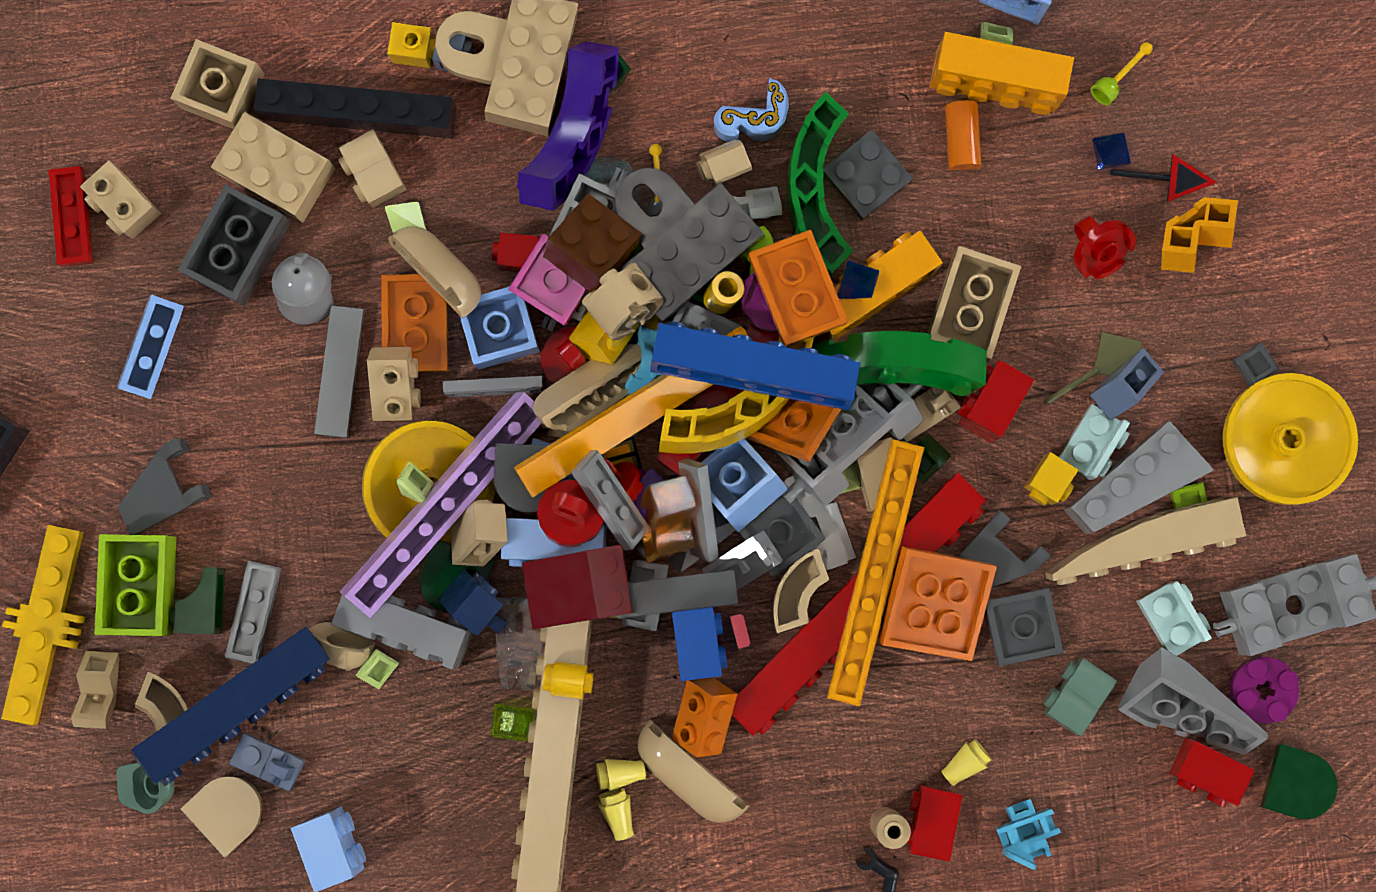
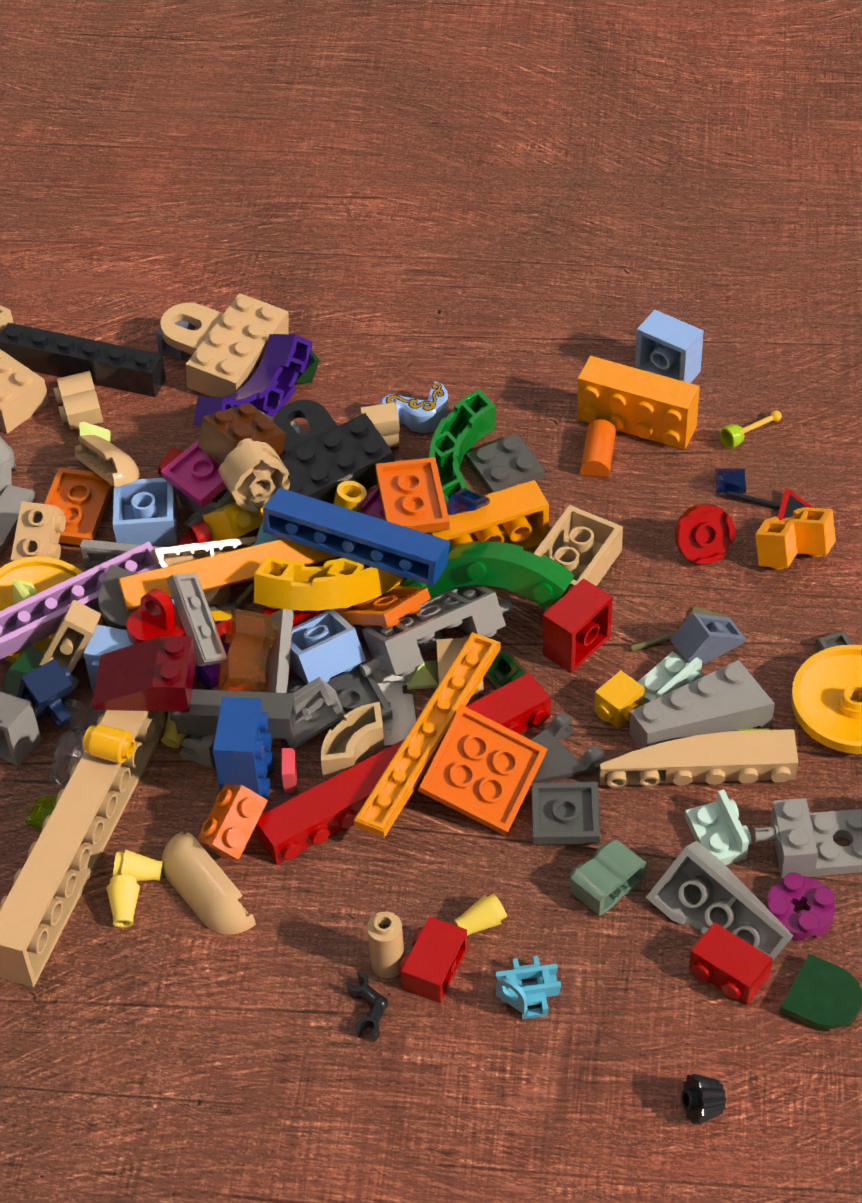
camera: 15 degrees right, 35 degrees down
yellow brick [387,22,436,68] -> none
tan hinge [902,387,960,443] -> none

